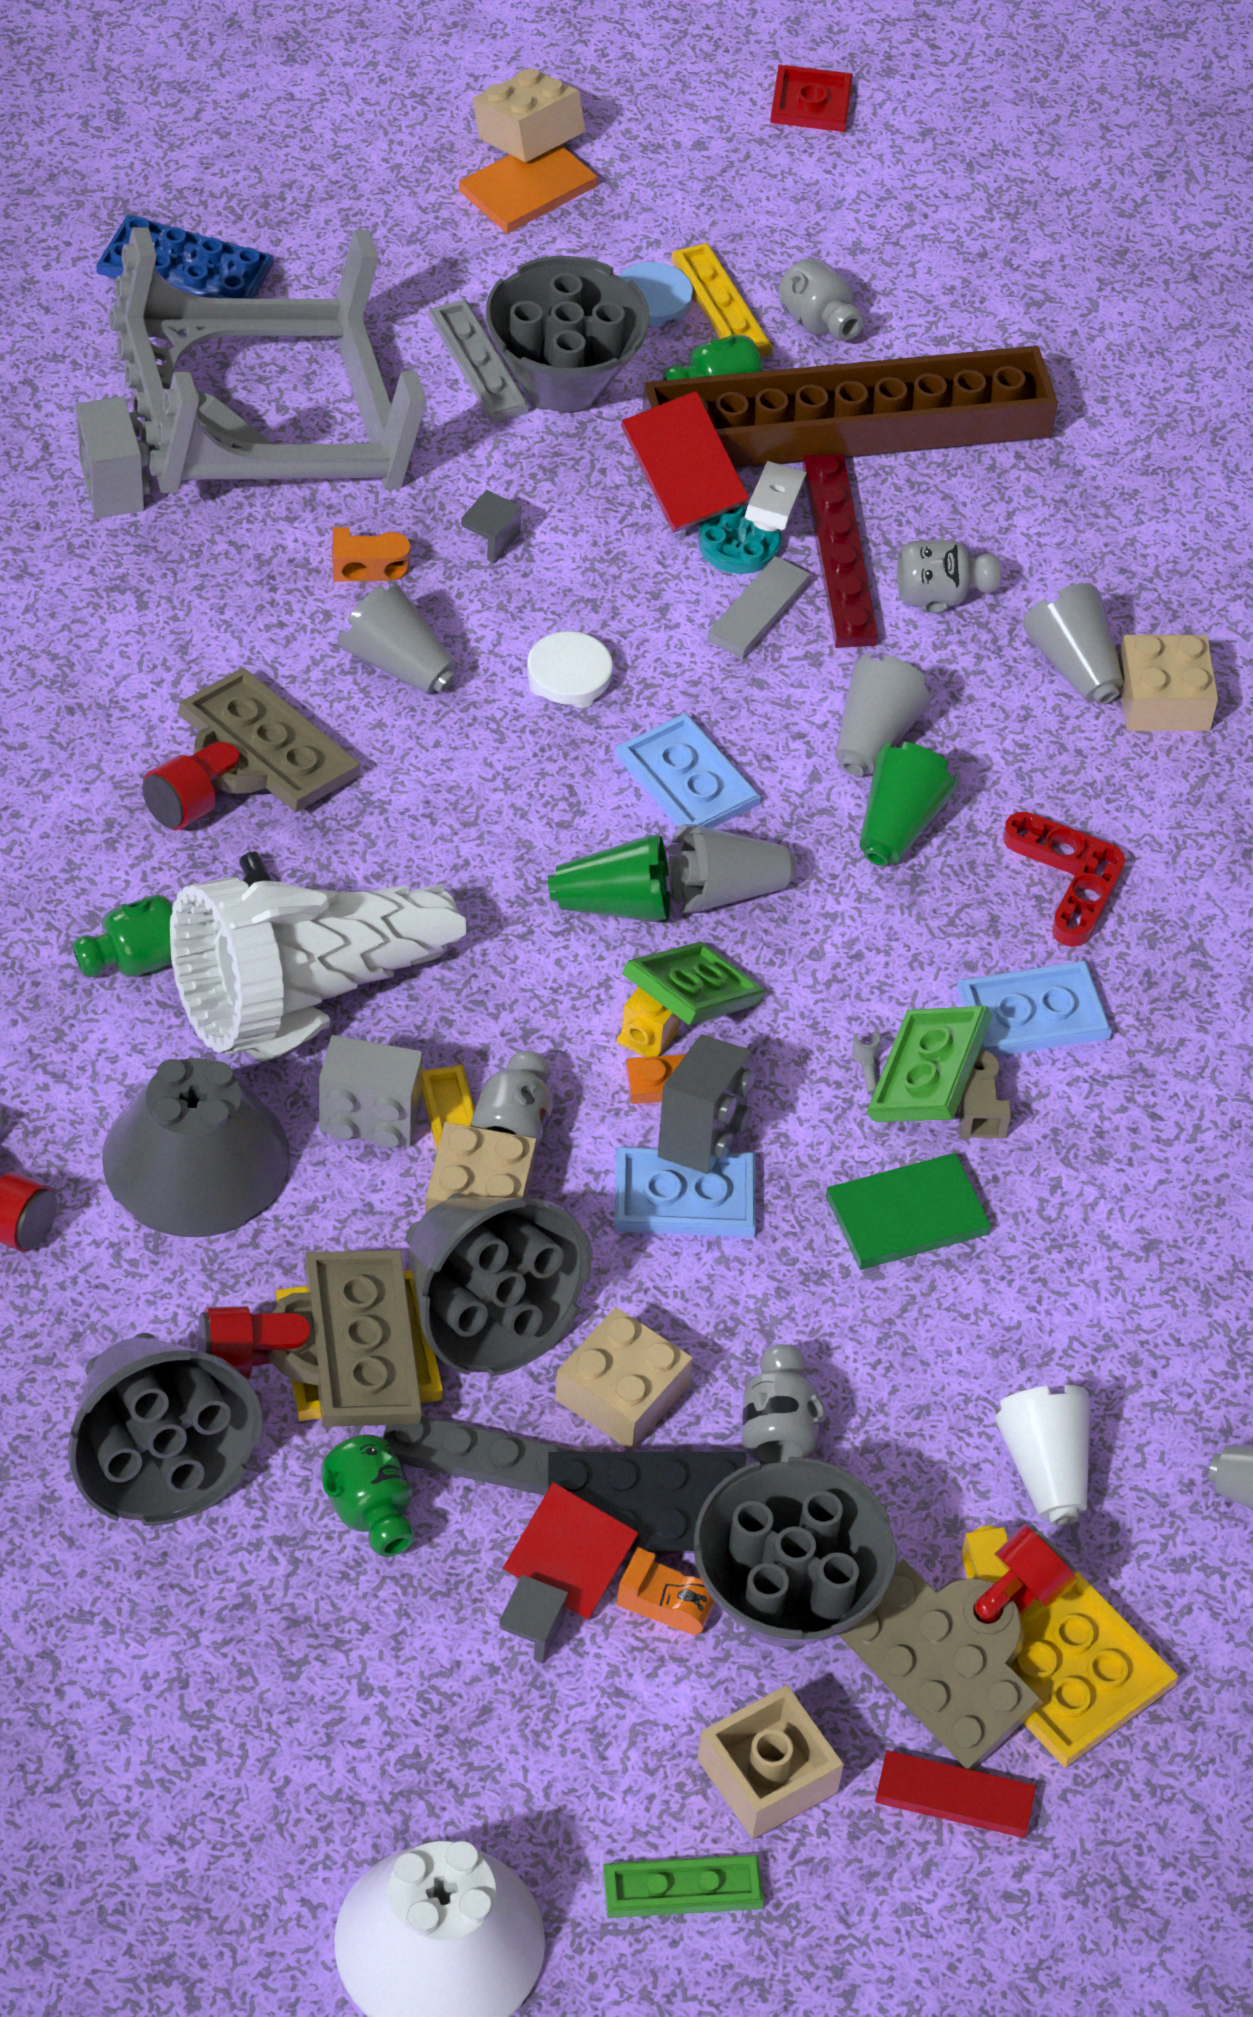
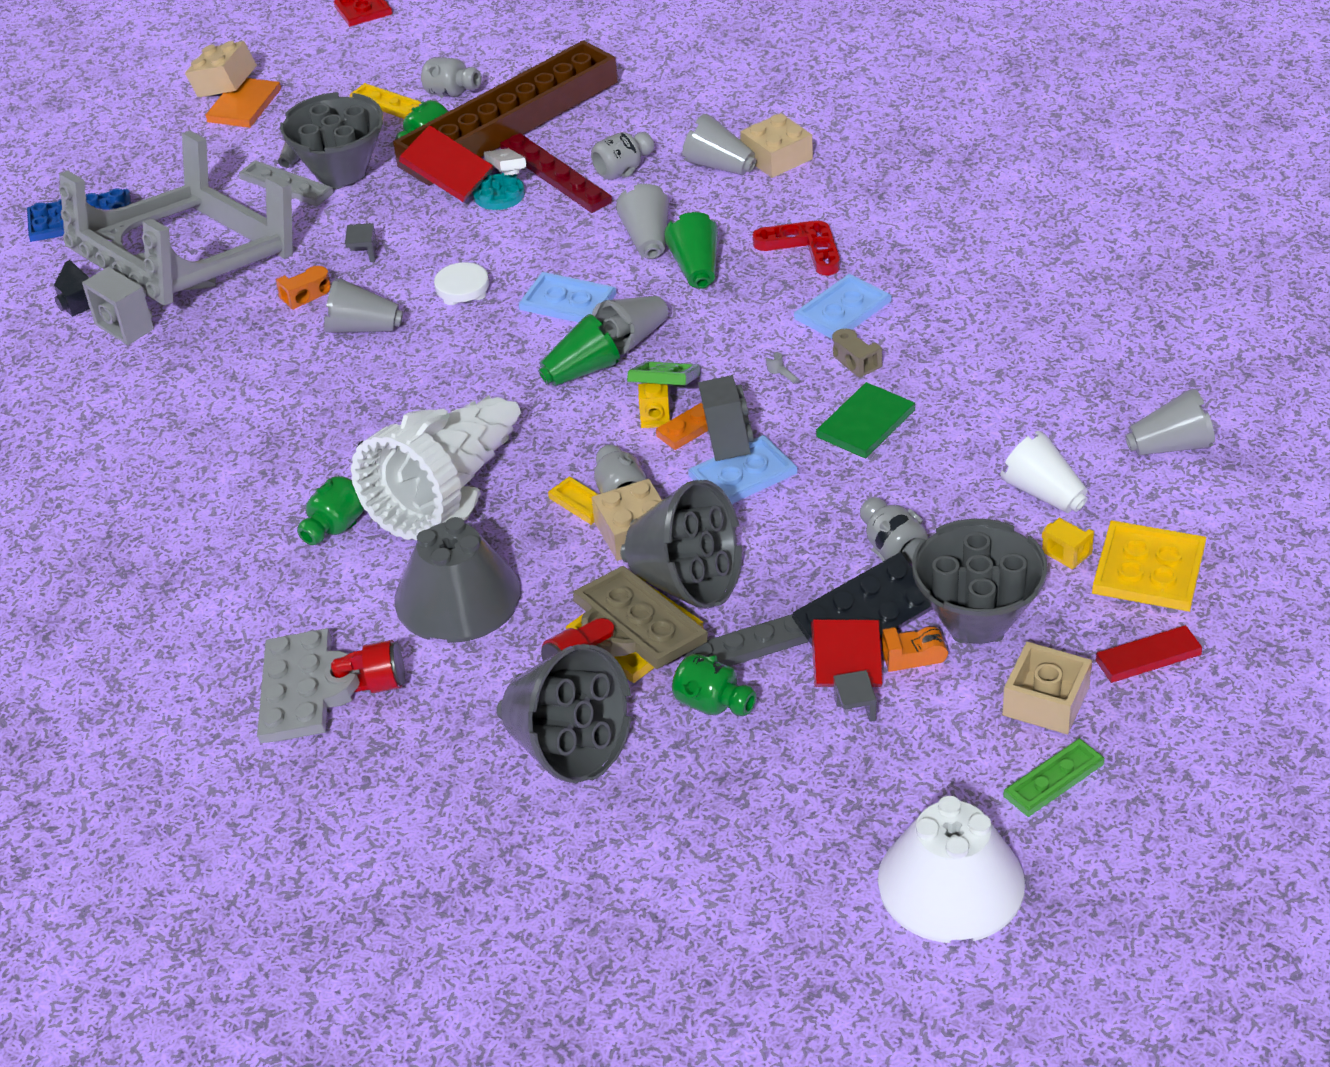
camera: 25 degrees left, 10 degrees down
dark tan plate [142,667,361,830] -> none
light grey brick [319,1035,423,1148] -> none
tan brick [555,1306,693,1451] -> none
light grey tile [707,556,810,659] -> none
dark tan plate [837,1524,1078,1770] -> none
bright green tile [867,1006,993,1122] -> none
none -> black slope [54,260,90,317]

